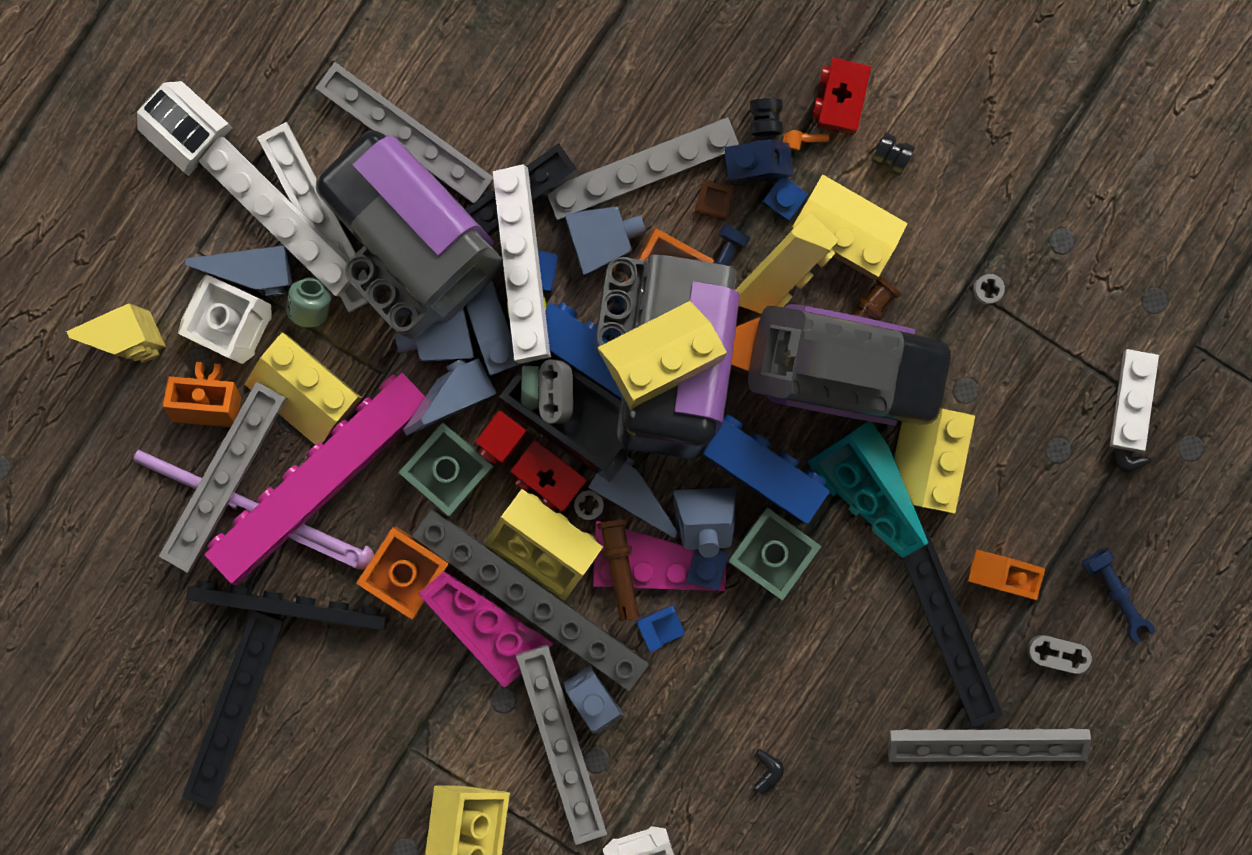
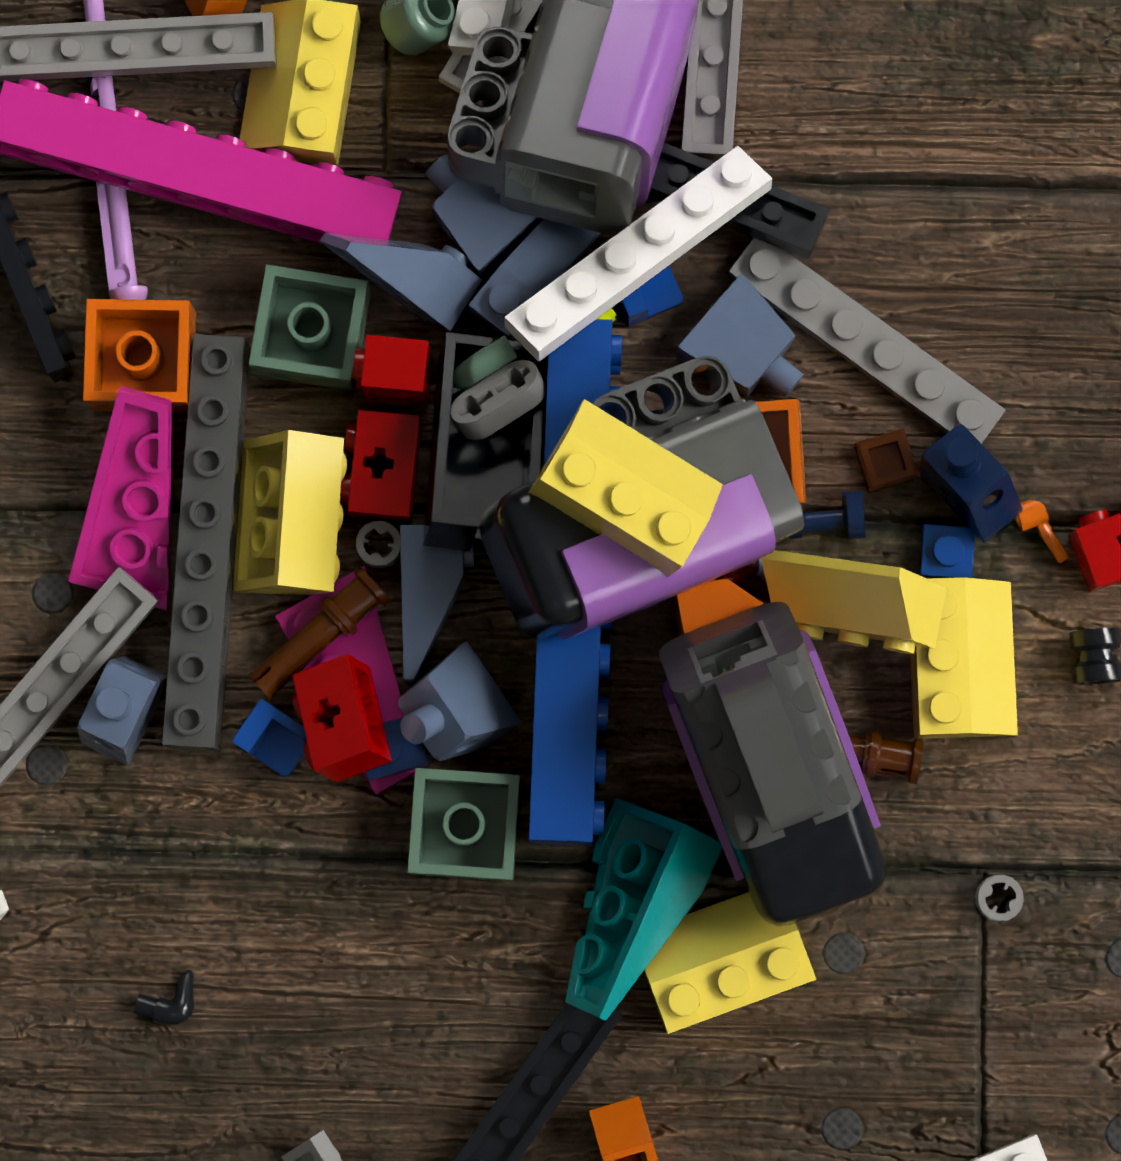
camera: 65 degrees right, 5 degrees down
black wheel [750,98,783,136] -> none
none -> red brick [292,654,392,782]

